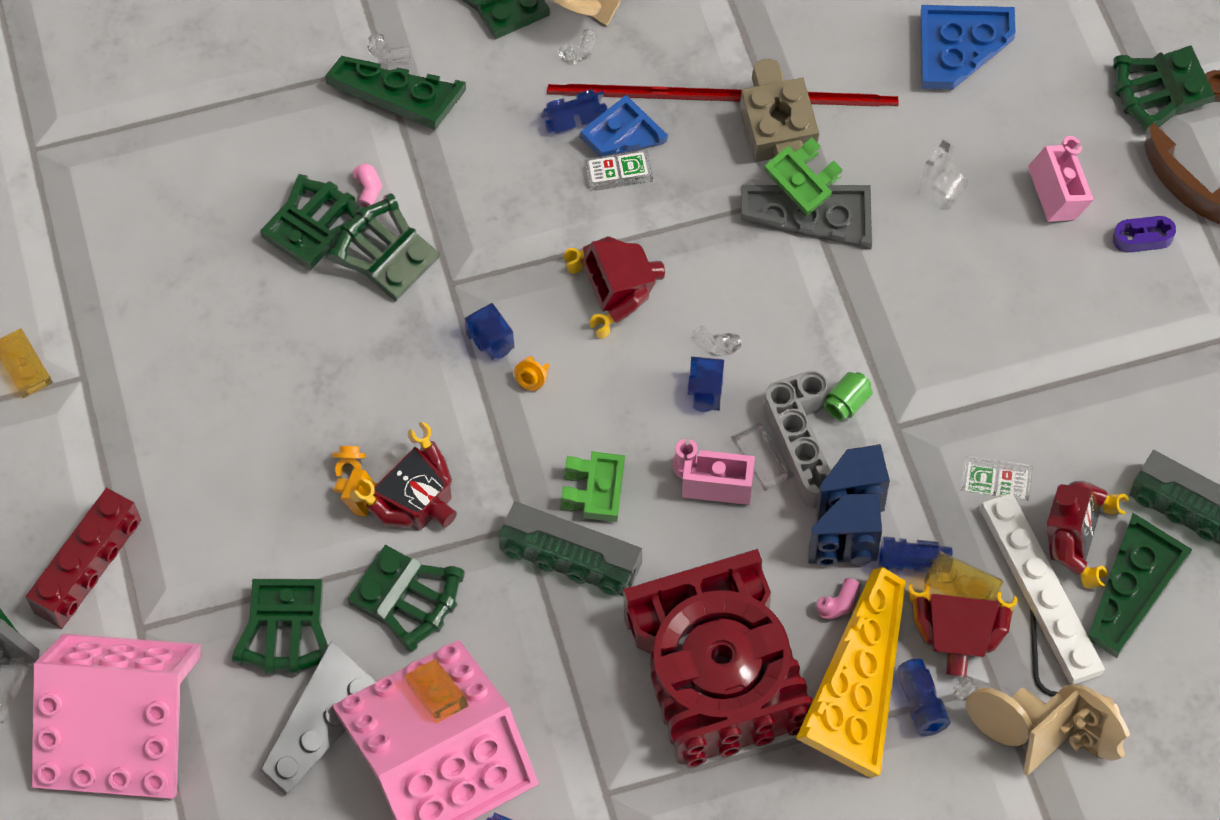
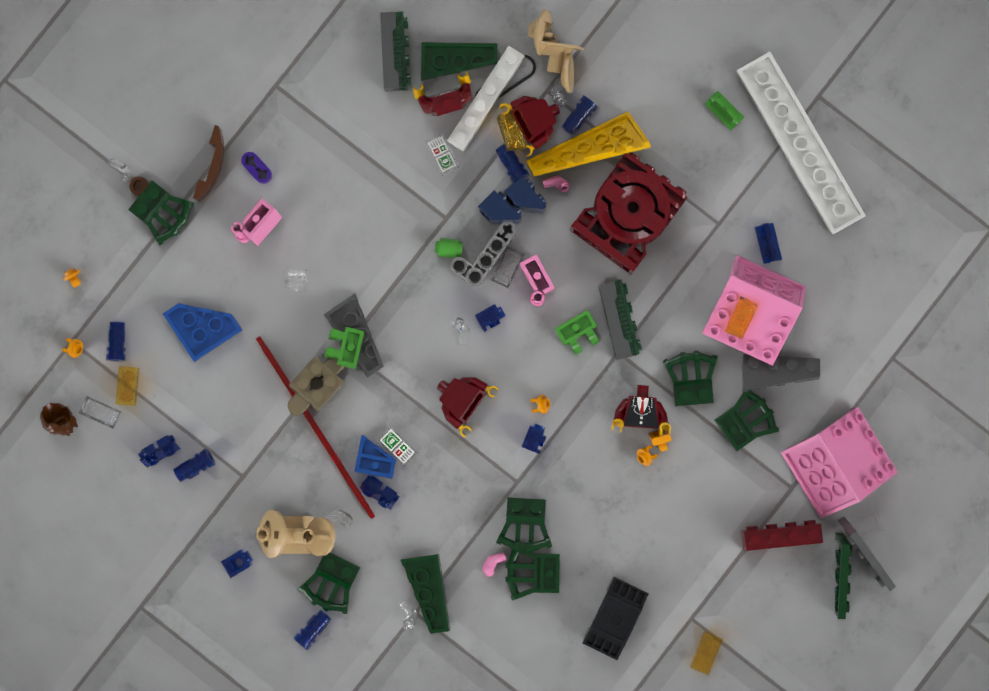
camera: 125 degrees left, 25 degrees up
none -> black plate [582,577,649,660]

